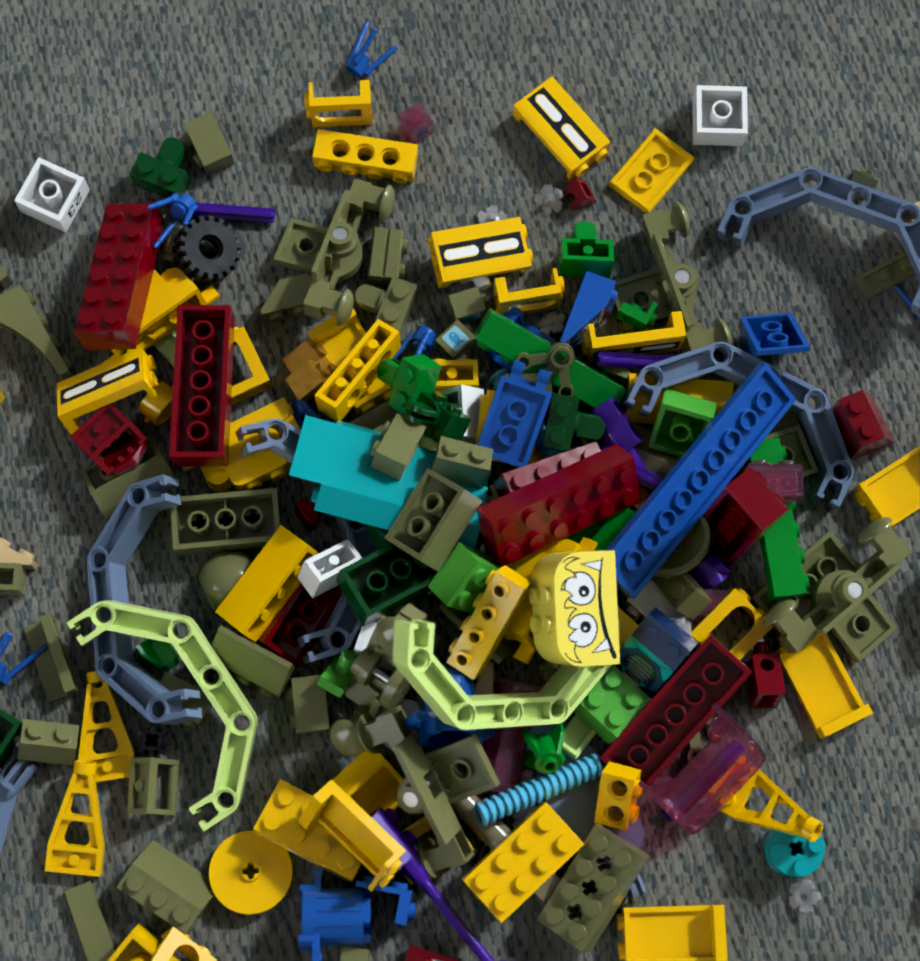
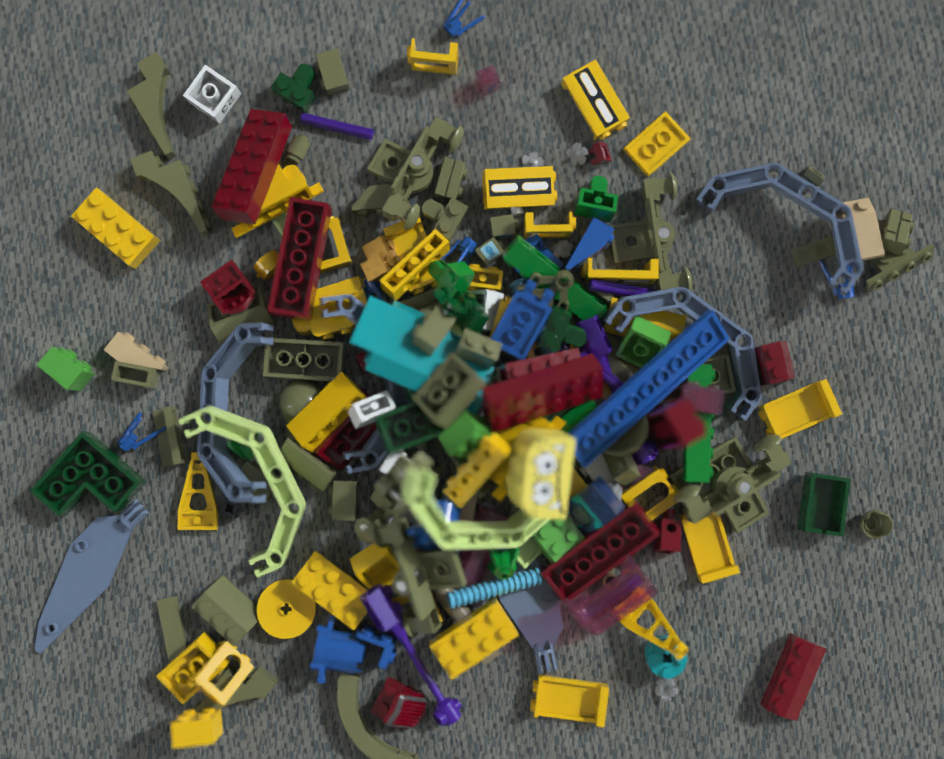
camera: 10 degrees right, 10 degrees up
olive brick [17,719,79,766] -> none
yellow plate [45,760,105,877] -> none
yellow panel [57,347,158,434] -> none
olive tile [127,757,179,816] -> none
blue plant [147,193,198,249] -> none
black tyre [172,216,242,285] -> none
yellow panel [298,779,406,892] -> none
yellow brick [312,129,418,184] -> none
bright green tile [317,650,357,698] -> none
olive brick [537,824,650,953] -> none
yellow brick [594,761,644,831] -> none
green bracket [616,301,659,331] -> none
white brick [692,85,748,146] -> none
blue slope [740,312,810,357] -> none

